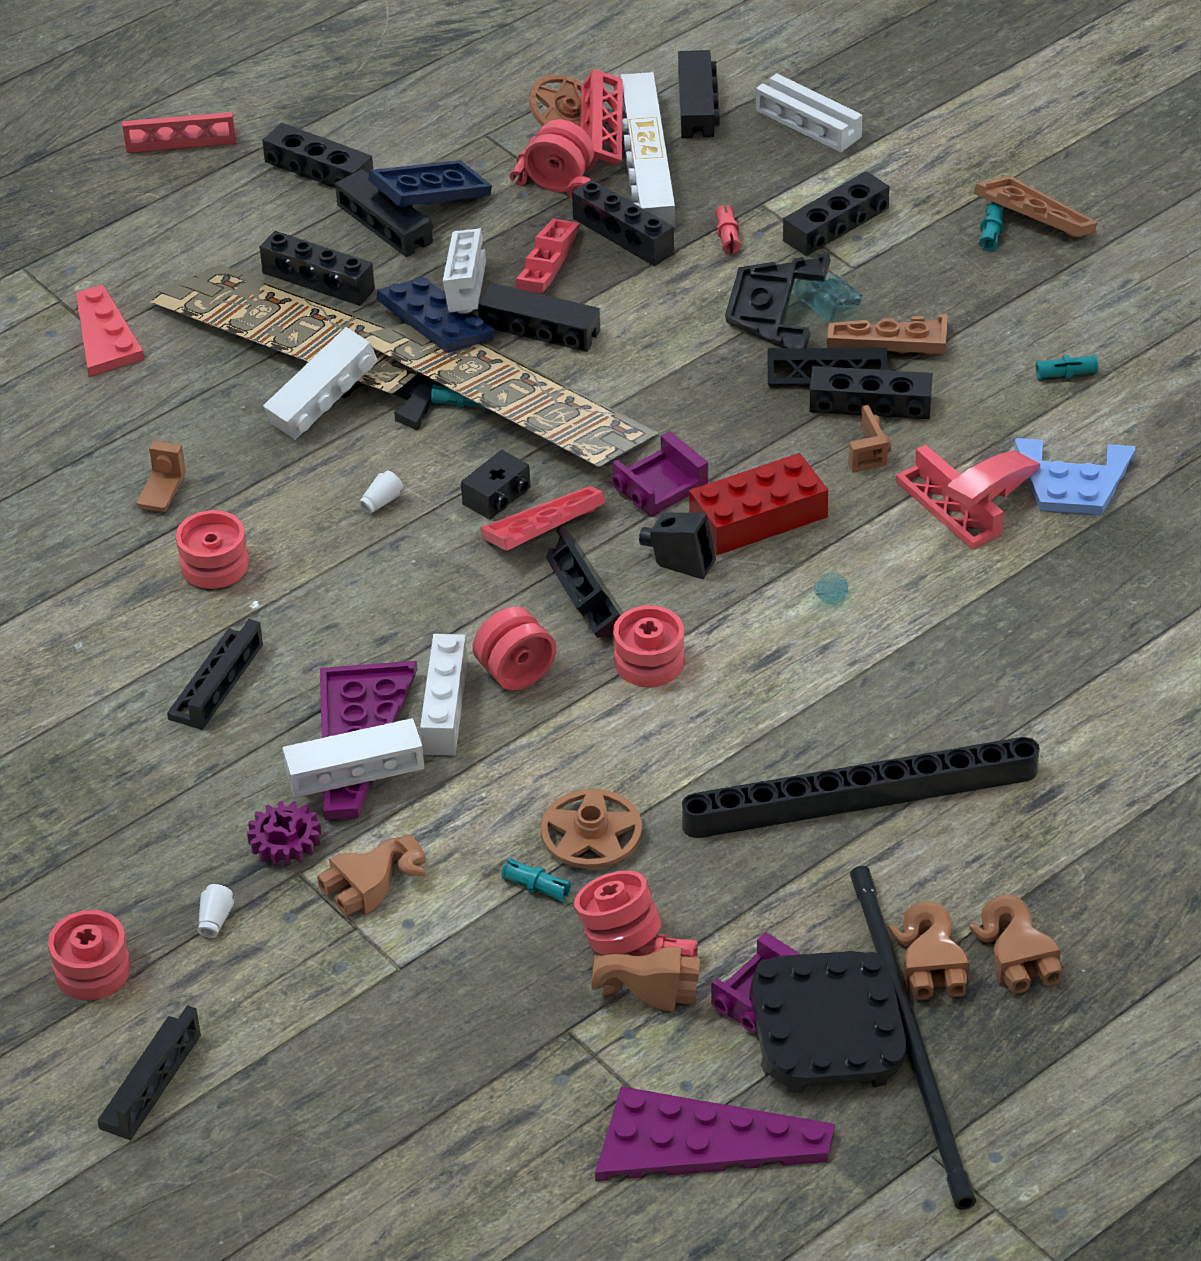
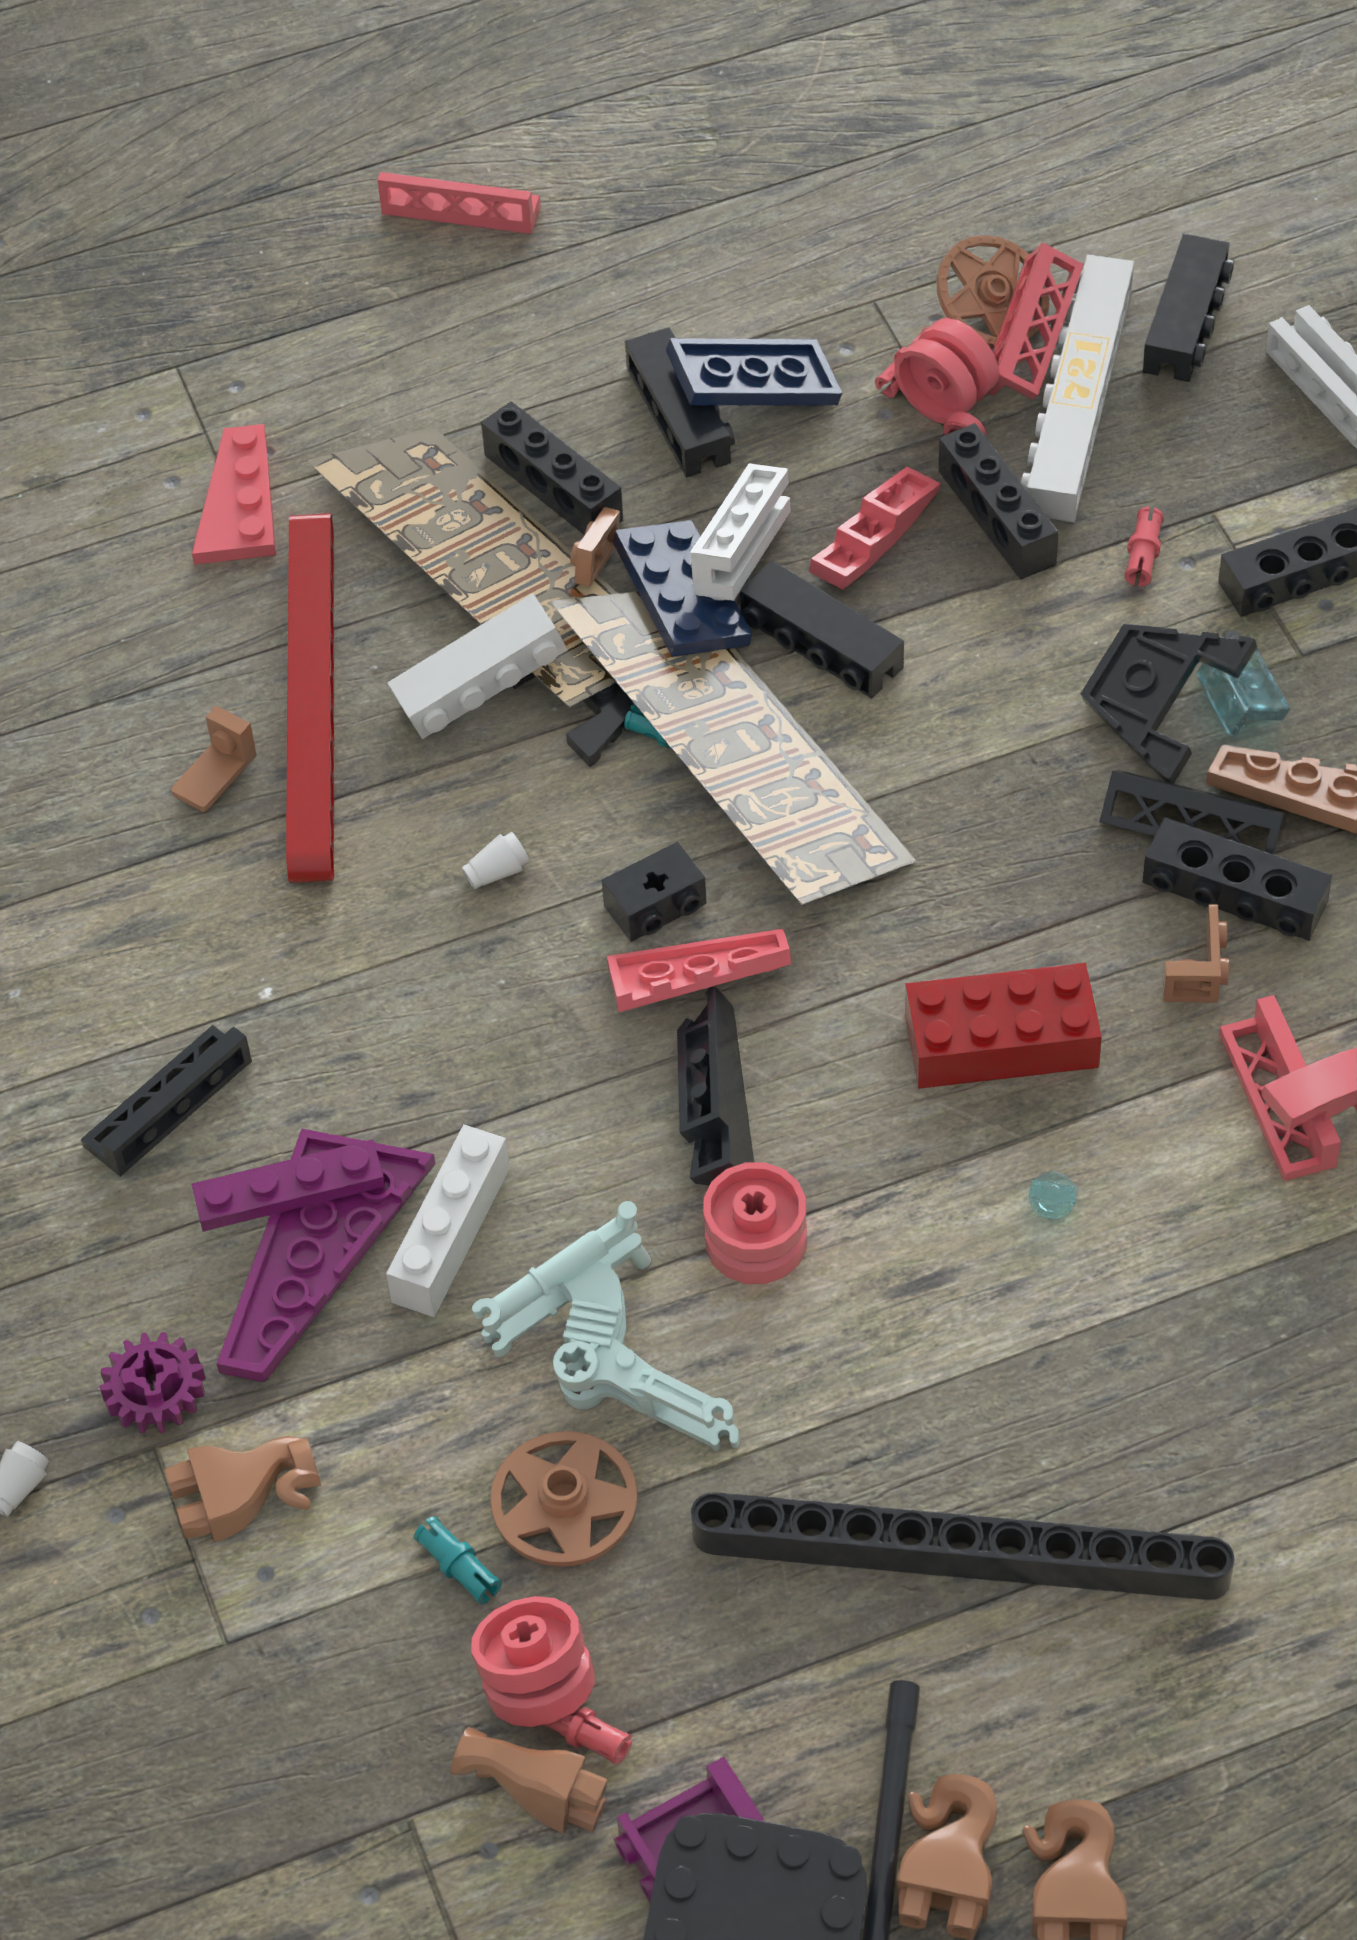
camera: 20 degrees right, 10 degrees up
coral wheel [175,510,249,589] -> none
black brick [262,122,373,188] -> none
white brick [283,718,424,798] -> none
coral wheel [472,606,557,691] -> none
magenta panel [611,431,708,517] -> none
black torso [639,512,716,579] -> none
none -> magenta plate [191,1139,385,1232]
none -> red beam [286,513,334,883]
none -> light aqua piece [472,1201,740,1451]
none -> nougat plate [570,507,620,587]

